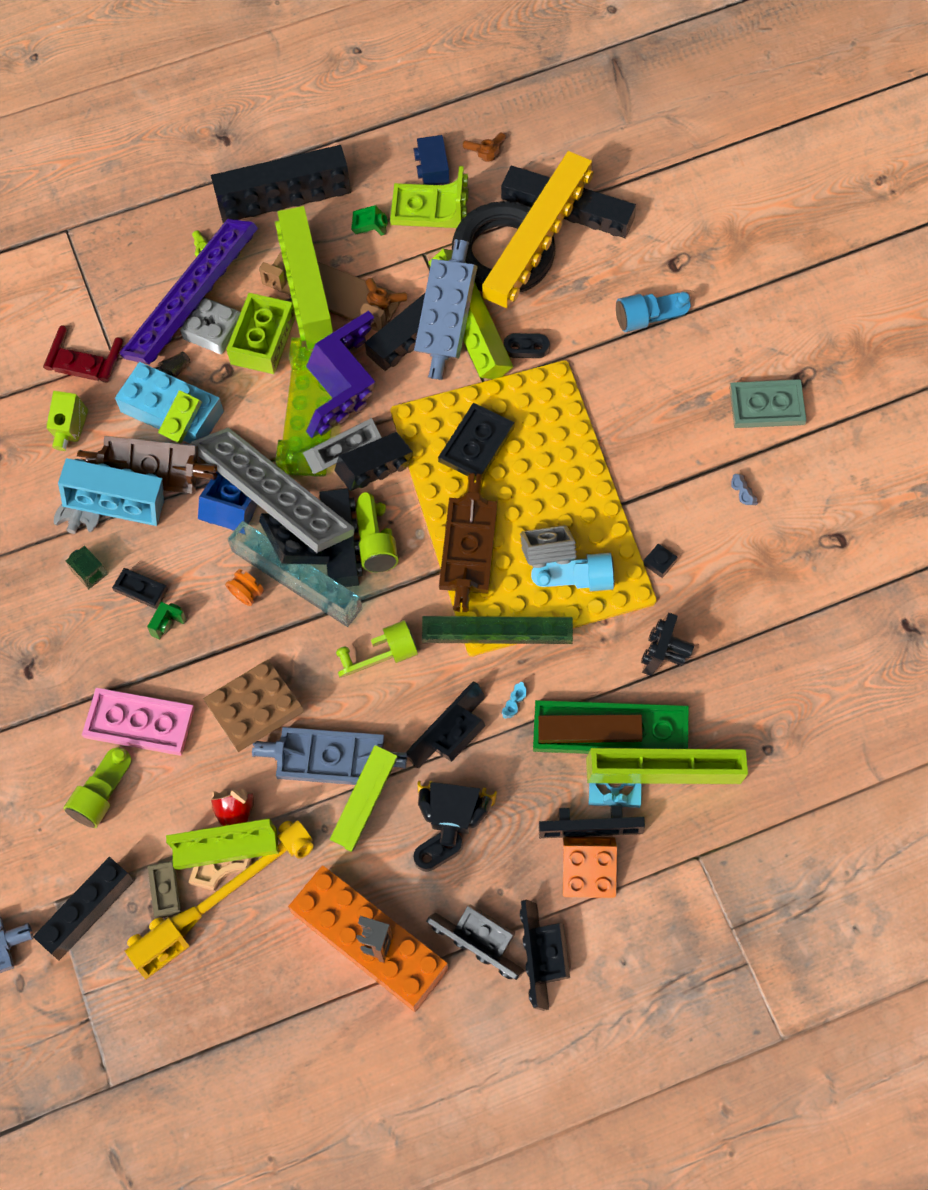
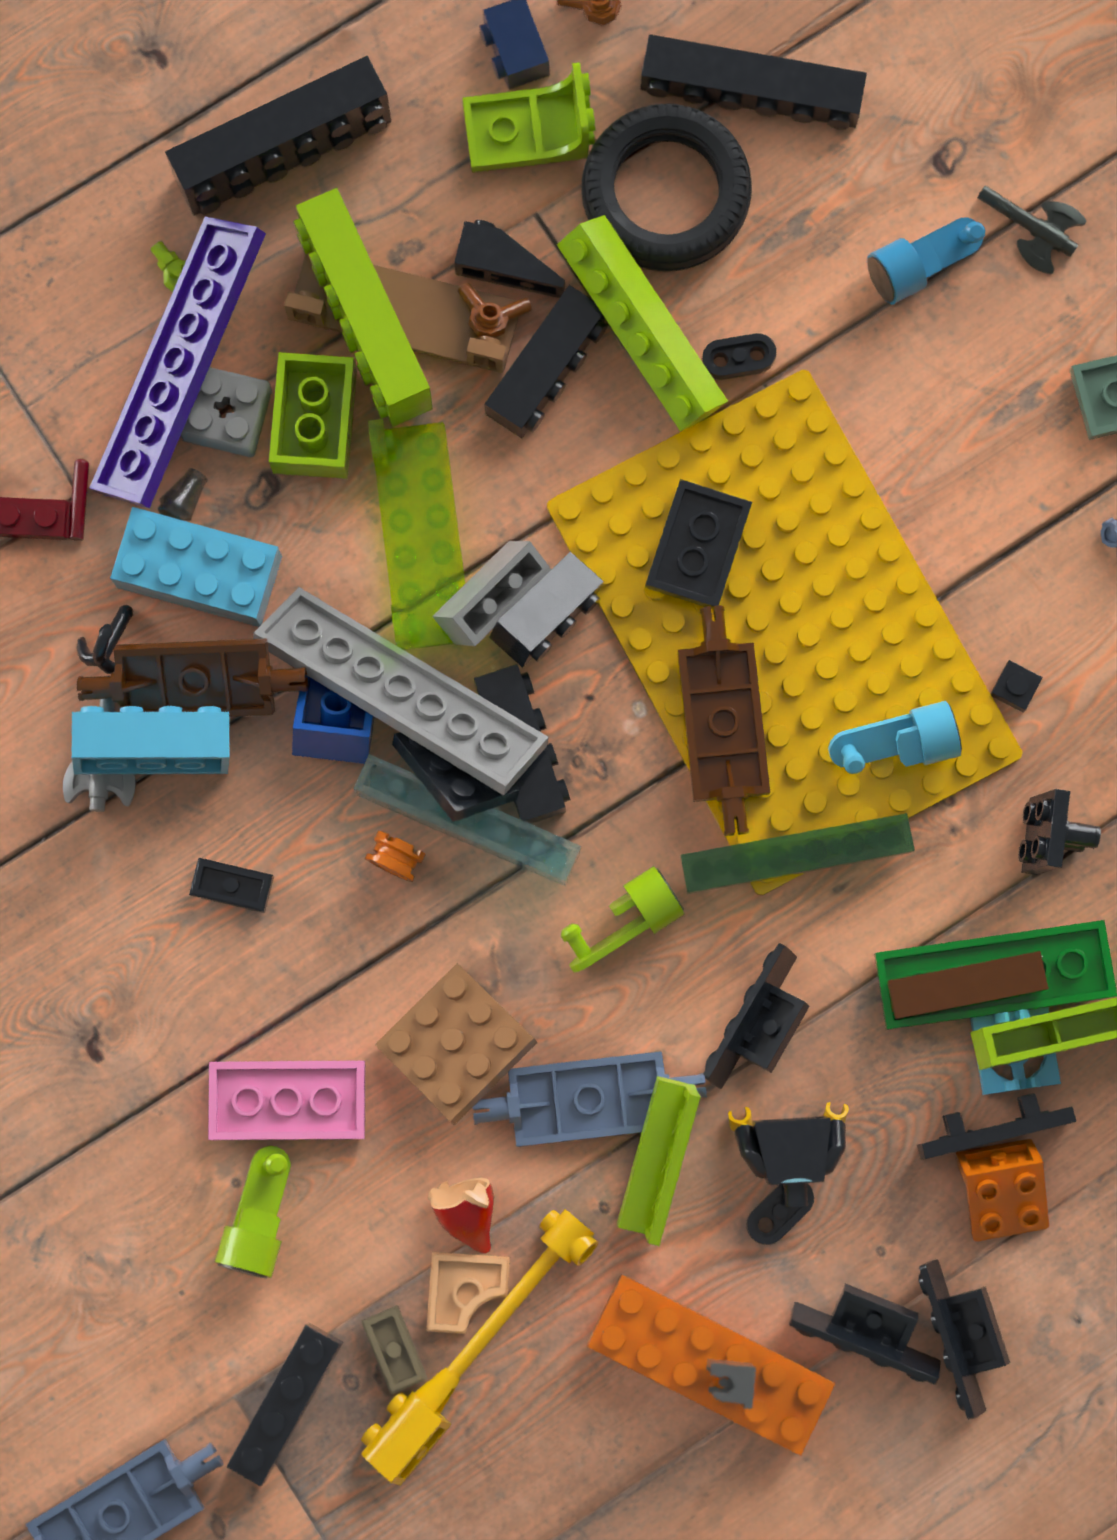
camera: 15 degrees left, 15 degrees up
lime torso [47,391,88,451] -> none
clear green brick [65,545,108,590] -> none
green bracket [147,602,186,640] -> none
lime plate [158,390,202,443] -> none
lime fence [166,819,279,870] -> none
dark purple bracket [306,310,375,438] -> none
green bracket [351,205,388,236] -> none
lime piece [356,492,398,572] -> none
sand blue plate [414,239,477,380] -> none
yellow brick [482,151,594,308] -> none
medium azure piece [501,682,526,719] -> none
light grey brick [520,525,577,568] -> none
none -> black piece [77,605,133,674]
none -> black slope [454,220,565,298]
none -> pearl dark grey piece [977,185,1086,274]

